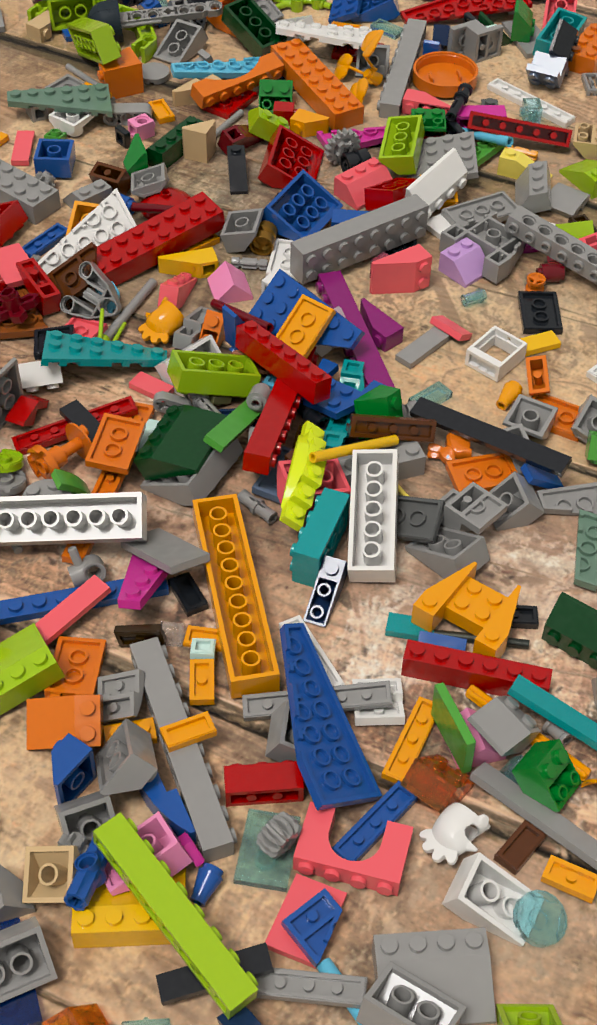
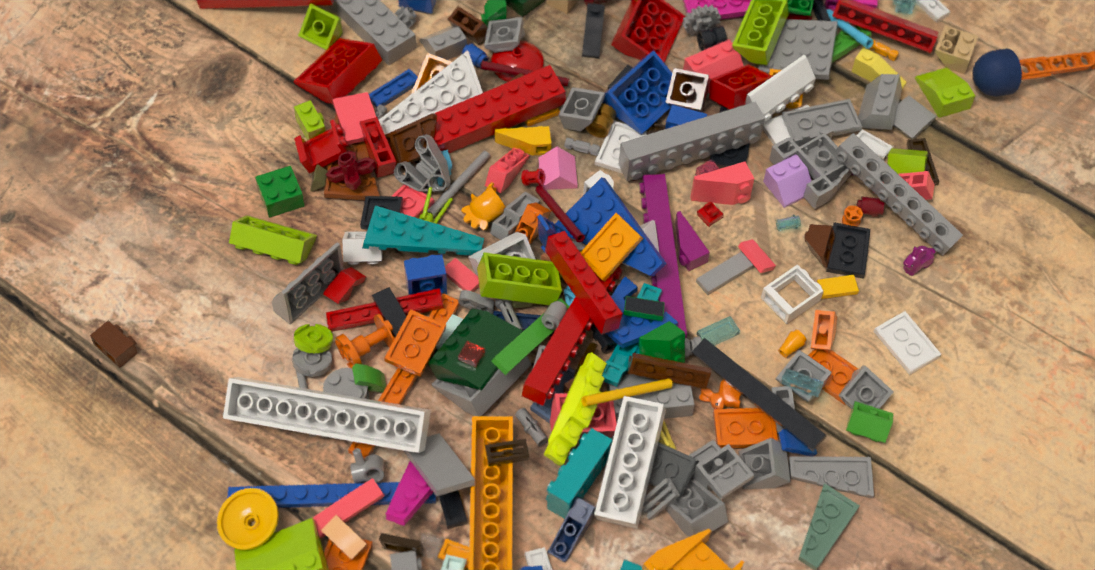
camera: 10 degrees right, 10 degrees up
none -> light nougat slope [321,515,366,560]
none -> blue brick [404,254,447,295]
none -> clear red tile [458,341,485,367]
none -> dark brown tile [485,439,530,466]
none -> red bush [521,168,545,186]
none -> black tile [623,296,665,321]
none -> light grey tile [643,478,680,519]
none -> slope [666,68,710,113]
none -> red tile [697,201,723,227]
none -> clear light blue tile [780,368,824,397]
none -> reddish brown slope [804,224,836,267]

